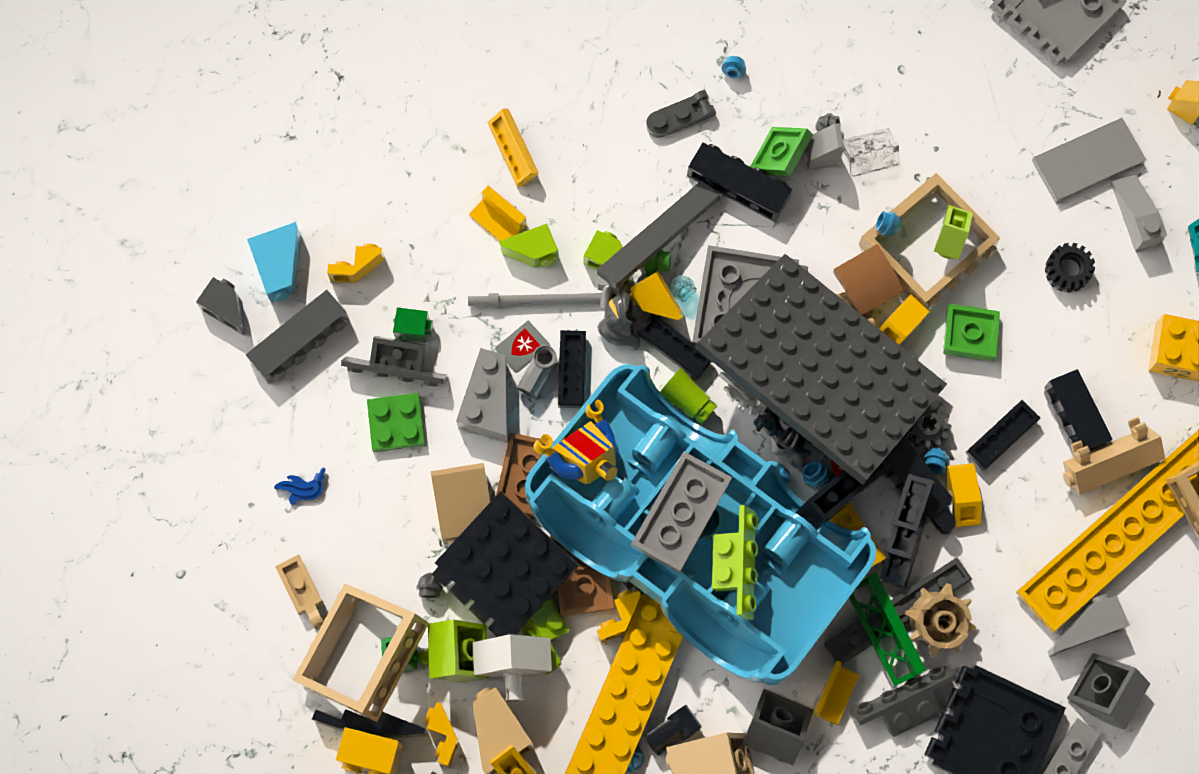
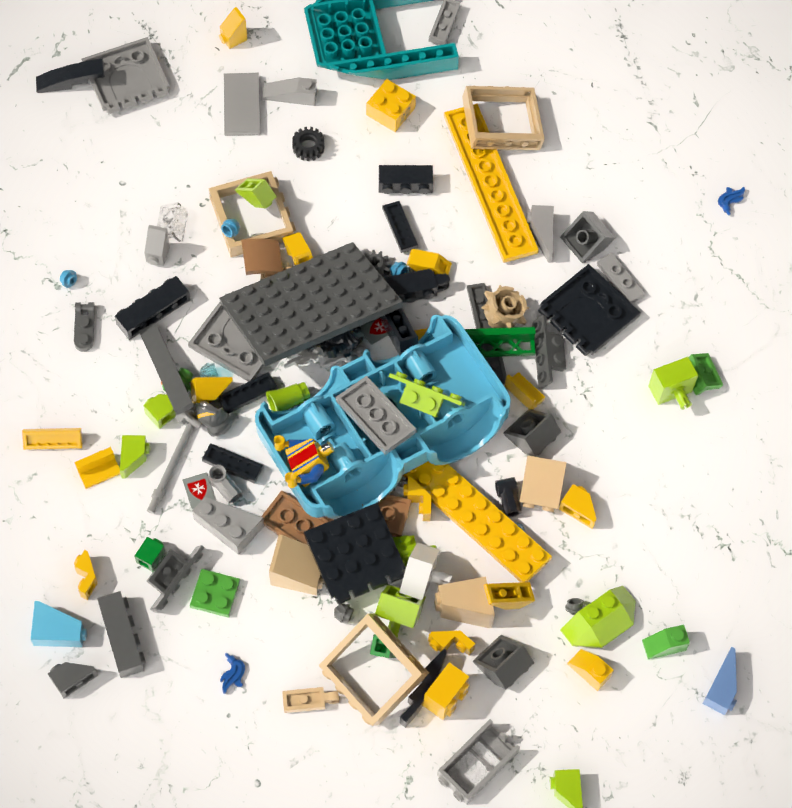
camera: 70 degrees left, 10 degrees down
bright green plate [750,127,813,176] -> none
dark azure plate [802,461,828,489] -> none
dark grey plate [815,113,841,132] -> none
black slope [879,474,935,589] -> none
bright green plate [943,304,1000,362] -> none
tan brick [1063,416,1165,495] -> none

